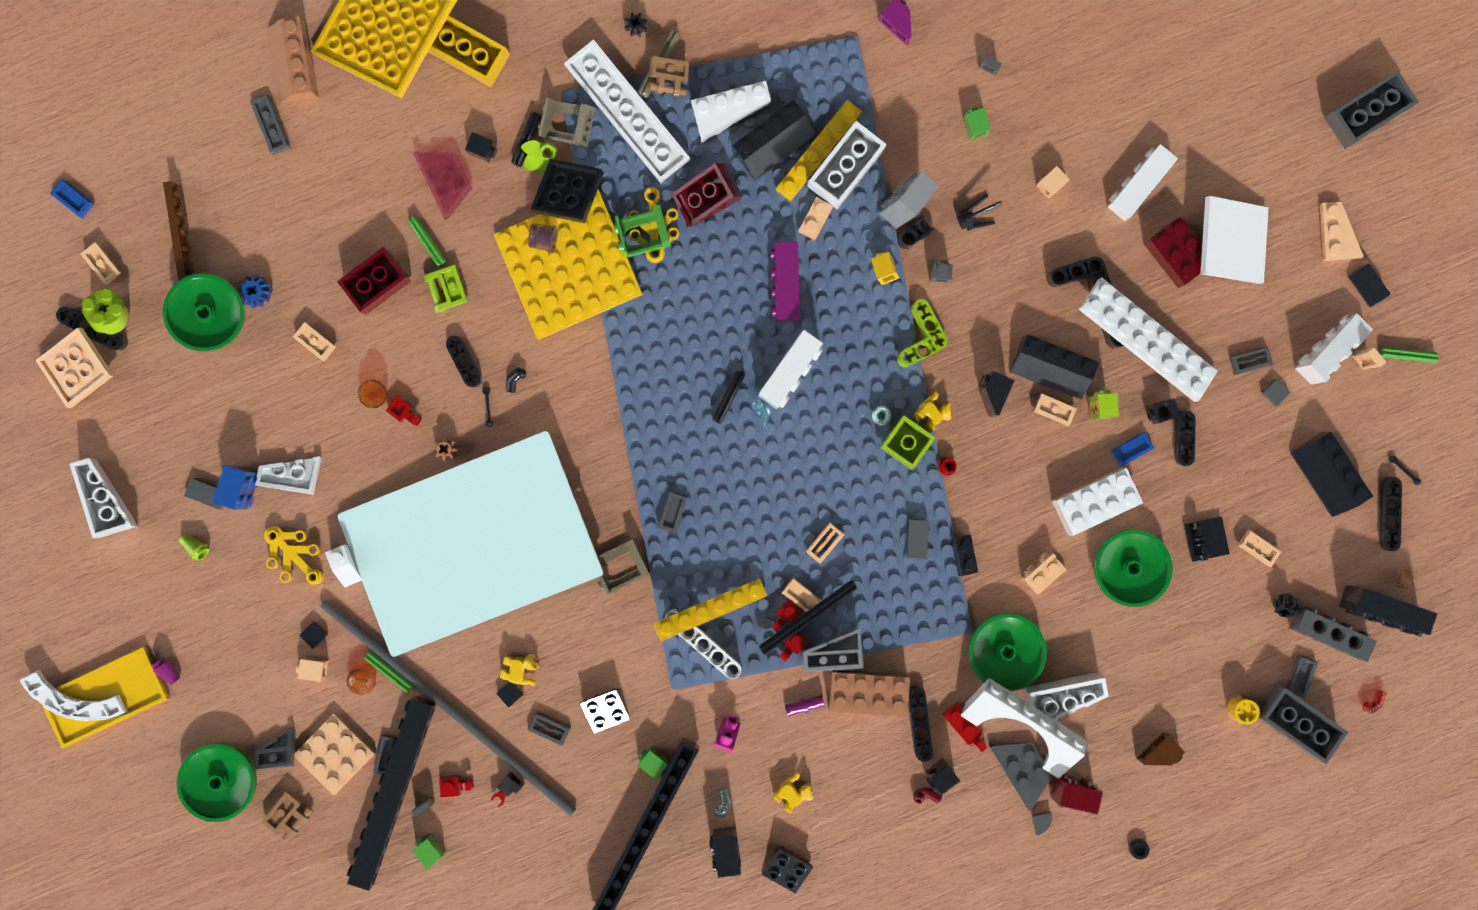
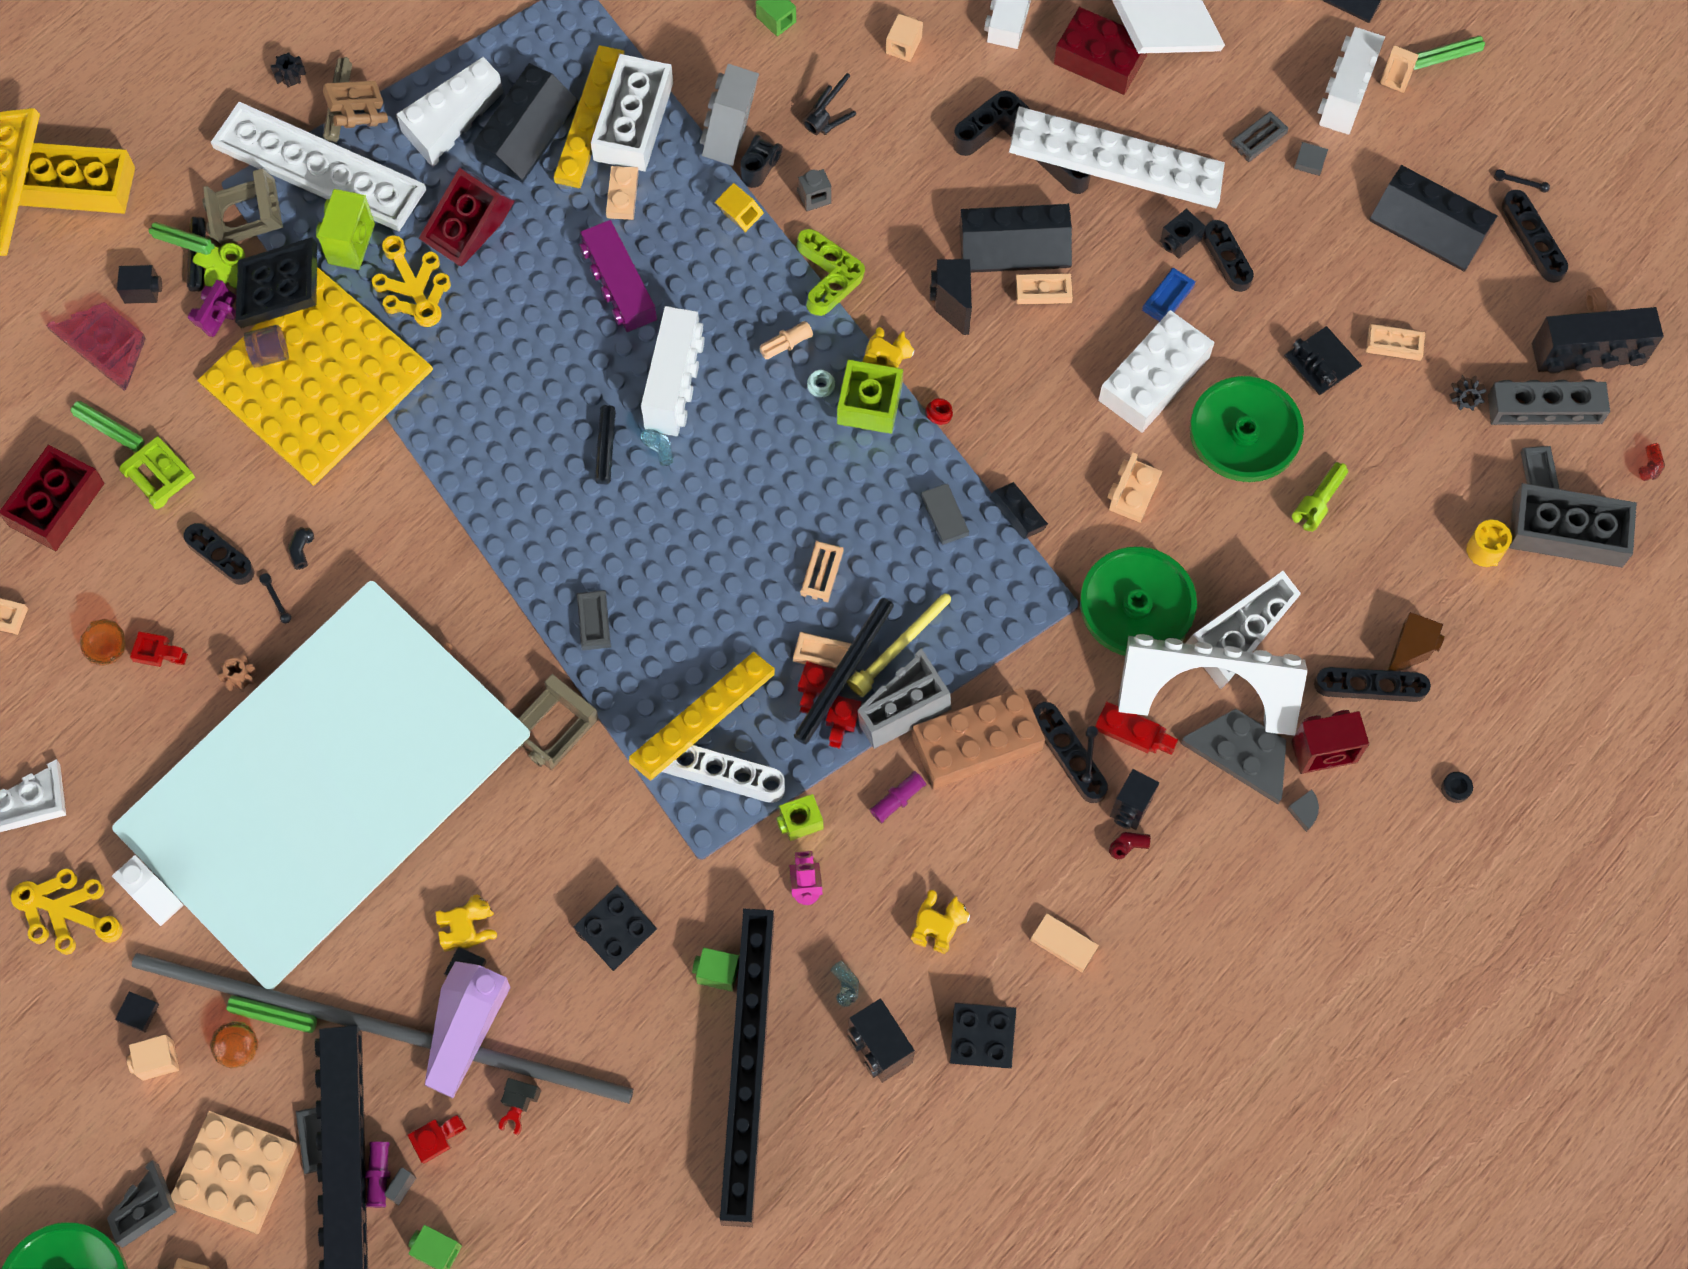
camera: 20 degrees left, 20 degrees down
dark grey tile [527,711,571,746] -> none
bright green panel [613,204,671,258] -> none
lime brick [1088,390,1119,420] -> none
none -> bright green axle [148,222,215,255]
none -> magenta hips [188,280,236,337]
none -> lime brick [316,189,375,270]
none -> magenta pin [365,1142,391,1208]
none -> lavender wedge [425,961,511,1098]
none -> light nougat axle [759,321,813,359]
none -> lime brick [776,794,824,841]
none -> light yellow piece [847,593,951,697]
none -> light nougat tile [1030,914,1099,973]
none -> black hinge [1082,726,1098,784]
none -> lime piece [1292,462,1348,532]
none -> black beam [1314,667,1431,702]

